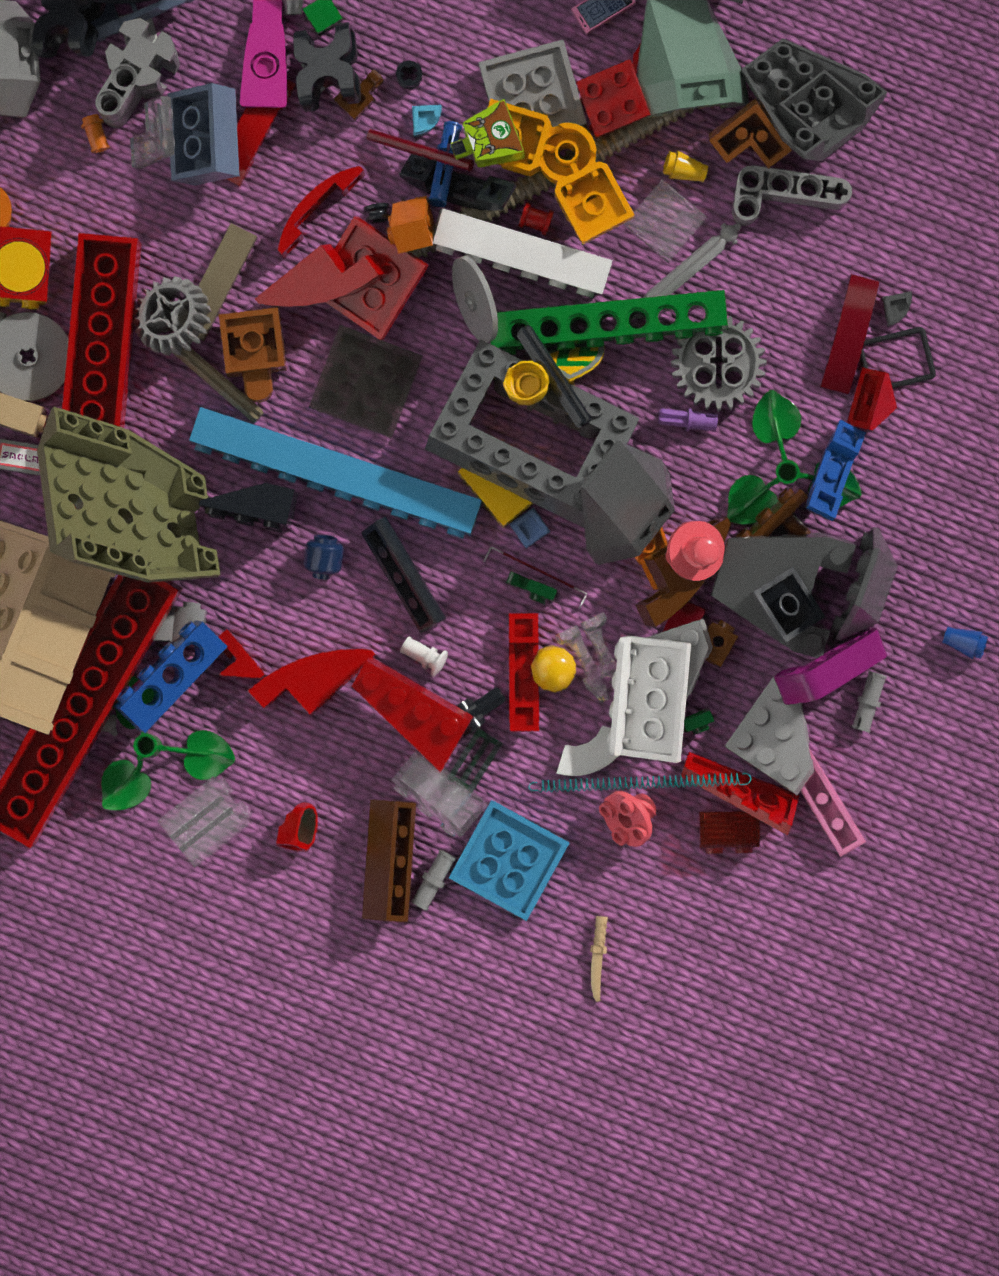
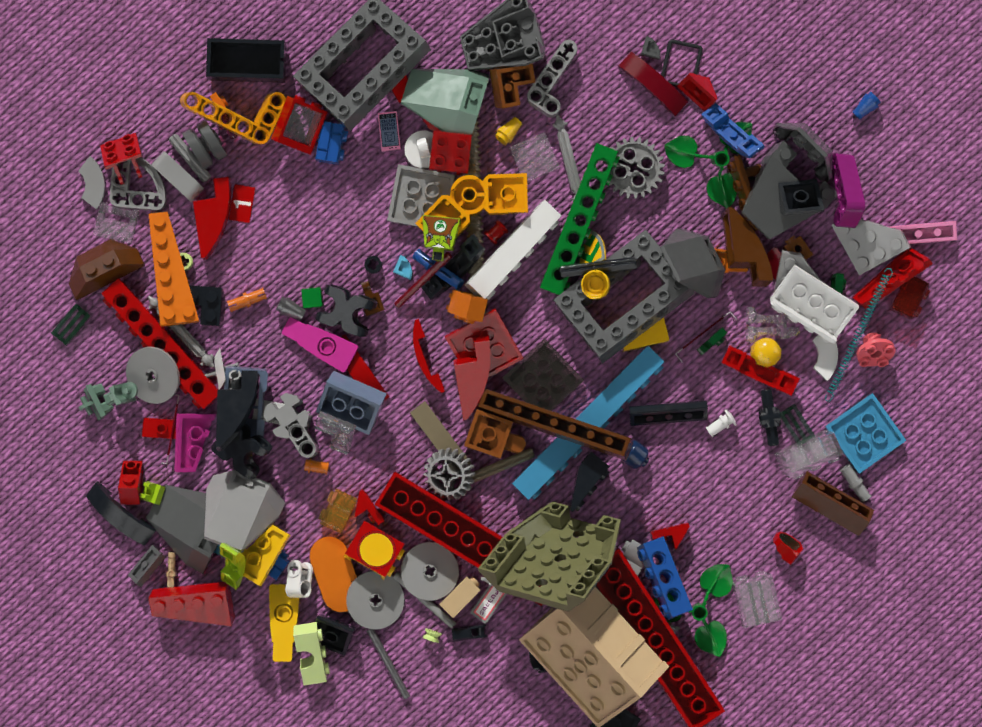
camera: 65 degrees left, 0 degrees up
red slope [248,649,377,715] -> none
red wedge [351,657,474,772] -> none
black bush [363,203,391,224] -> none
light grey piece [452,256,498,343] -> none
medium blue tile [509,507,550,549] -> none
tan piece [590,916,608,1002] -> none
medium lavender axle [658,408,718,432] -> none
coral plate [665,521,725,581] -> none
light grey pin [851,671,887,733] -> none
none -> clear yellow brick [318,489,358,534]
none -> red slope [354,489,386,525]
none -> white tile [404,130,433,169]
none -> reddish brown brick [478,389,633,461]

